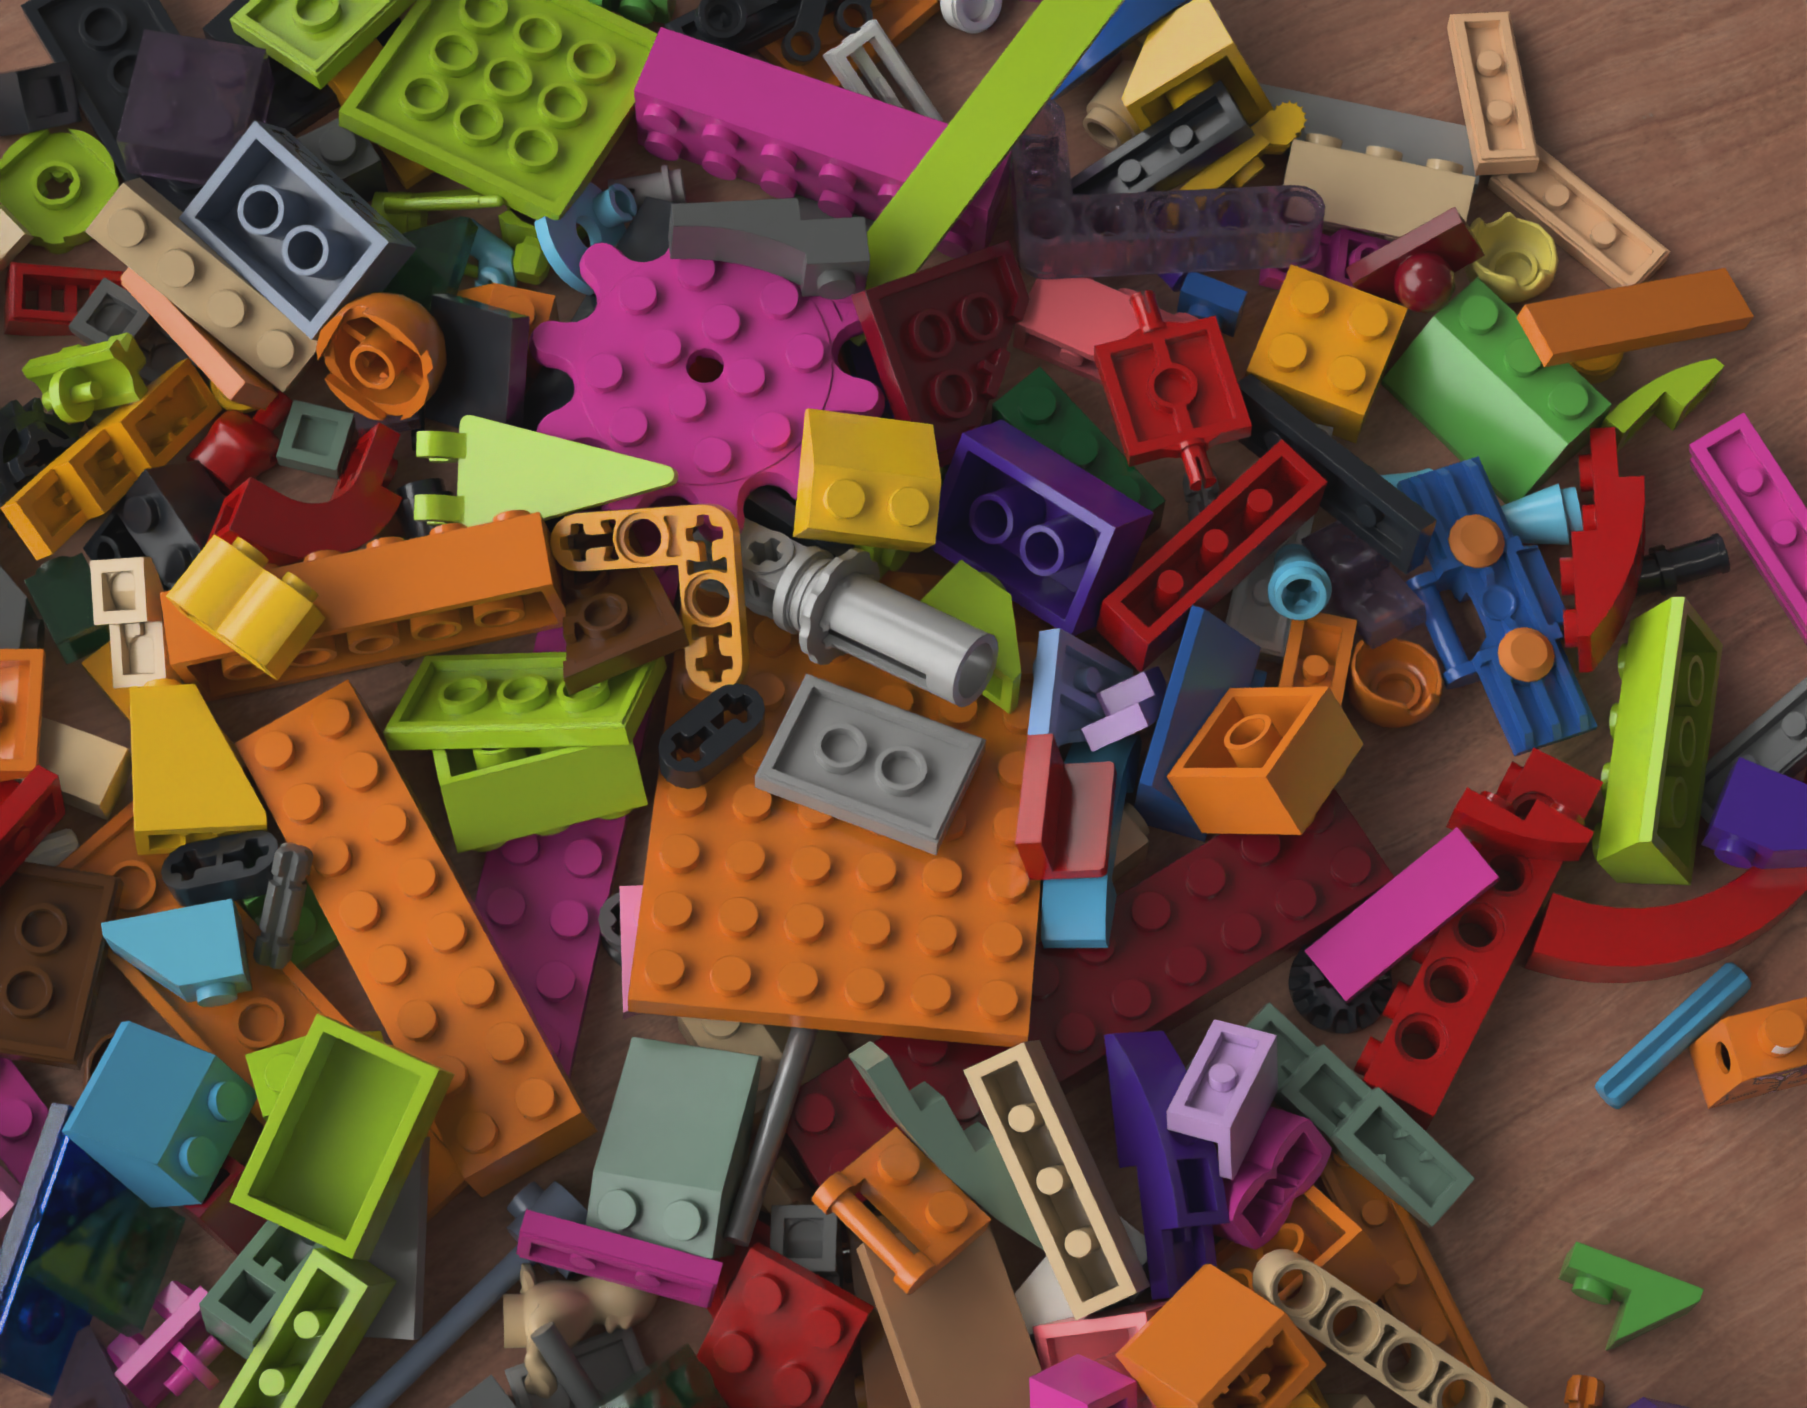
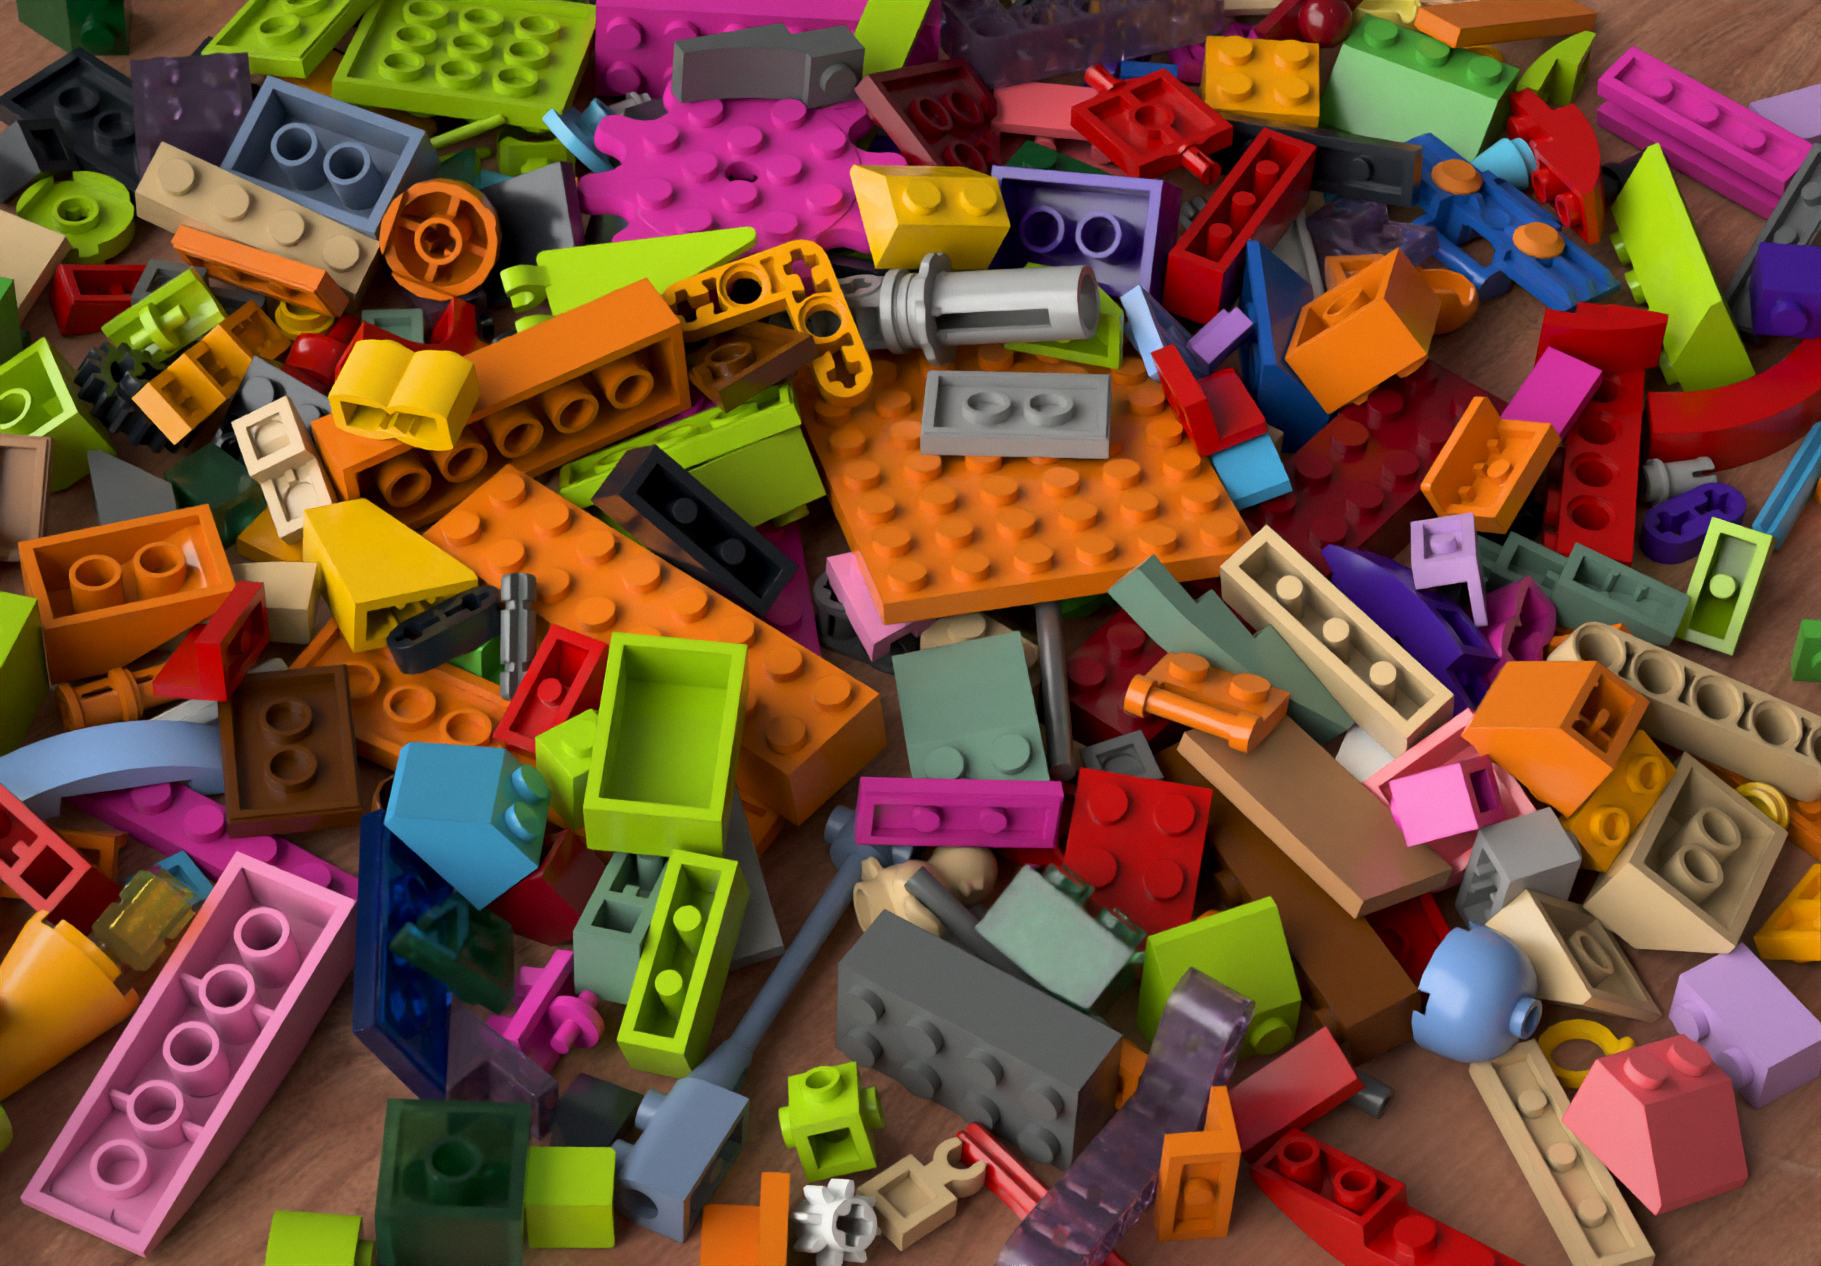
camera: 20 degrees left, 25 degrees down
medium azure slope [101,898,252,1007] -> none
black beam [658,683,765,789] -> none
medium azure cone [1268,544,1332,620] -> none
none -> red slope [492,623,610,761]
none -> black brick [590,444,799,618]
none -> orange bracket [1421,396,1562,534]
none -> light grey pin [1637,456,1717,507]
none -> dark purple beam [1639,482,1746,565]
none -> lime slope [1674,517,1777,656]

